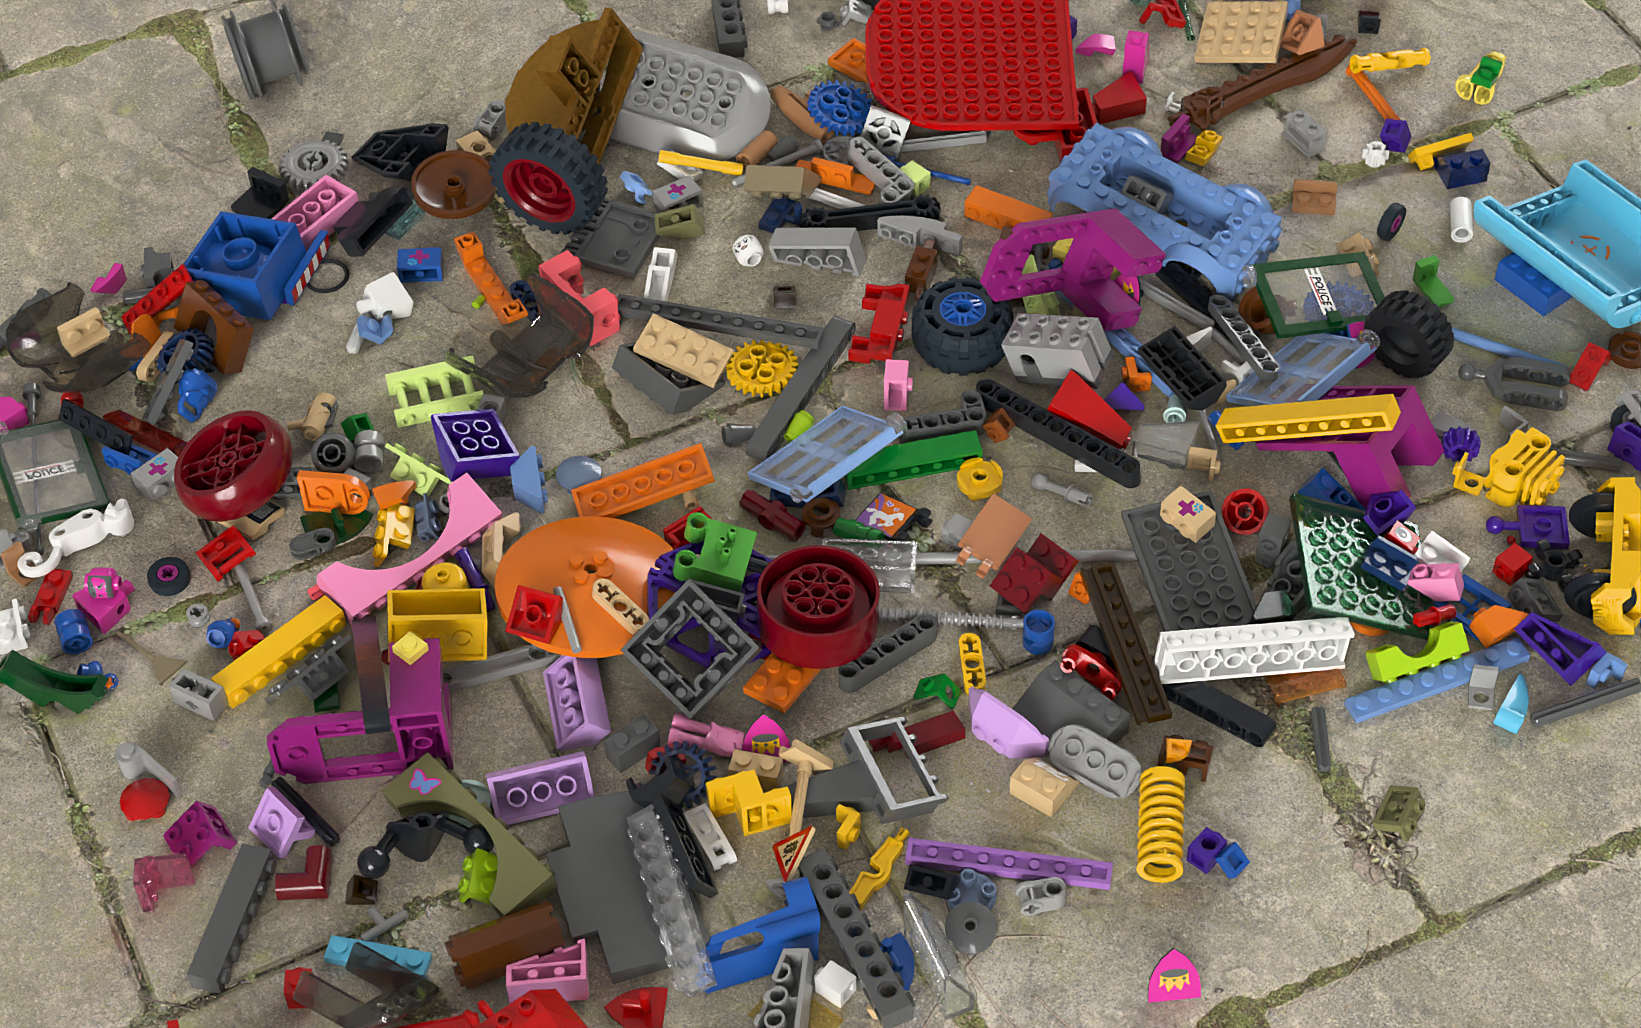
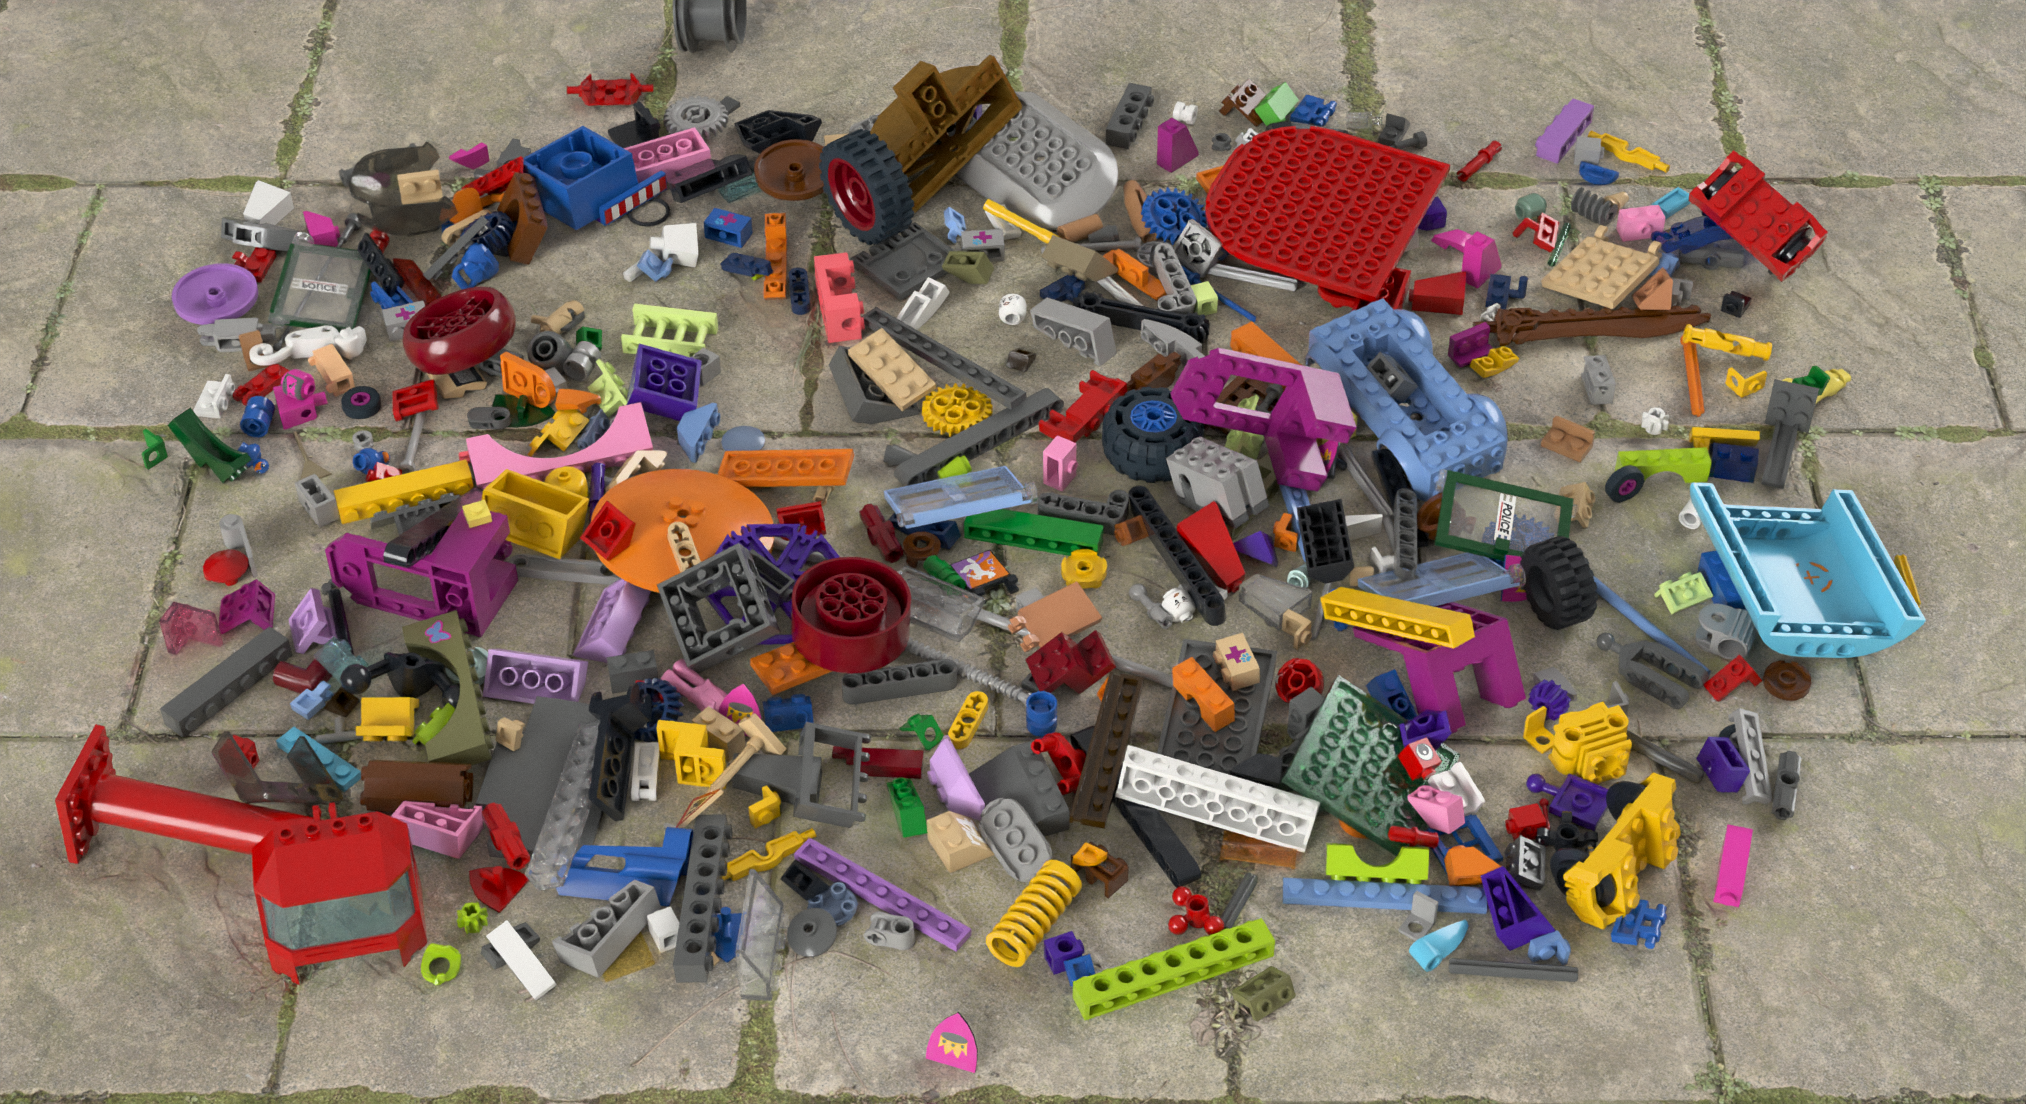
camera: 25 degrees right, 5 degrees down
clear smoke piece [444,273,594,399] -> none
light grey bar [553,586,582,653] -> none
bright green piece [673,512,770,593] -> none
dark blue bracket [1360,535,1419,591] -> none
dark purple brick [1380,119,1412,153] -> none
bright green bracket [1412,255,1454,307] -> none
none -> light blue plate [290,681,334,720]
none -> light nougat brick [308,344,355,397]
none -> clear light blue bracket [313,636,368,684]
none -> yellow bracket [356,697,419,742]
none -> red piece [481,802,531,870]
none -> tan tile [495,717,525,751]
none -> red plate [567,73,654,106]
none -> dark blue hinge [720,252,773,277]
none -> blue bracket [762,694,814,732]
none -> green slope [886,777,928,838]
none -> lime brick [1073,918,1275,1021]
none -> magenta slope [1157,117,1199,173]
none -> white head [1162,588,1196,623]
none -> red piece [1168,886,1224,935]
none -> orange arch [1172,657,1235,732]
none -> dark blue plate [1485,274,1528,309]
none -> lime arch [1615,447,1711,483]
none -> yellowish green bracket [1654,572,1713,615]
none -> light grey piece [1695,604,1758,660]
none -> yellow bracket [1725,367,1767,398]
none -> dark grey bracket [1761,379,1819,489]

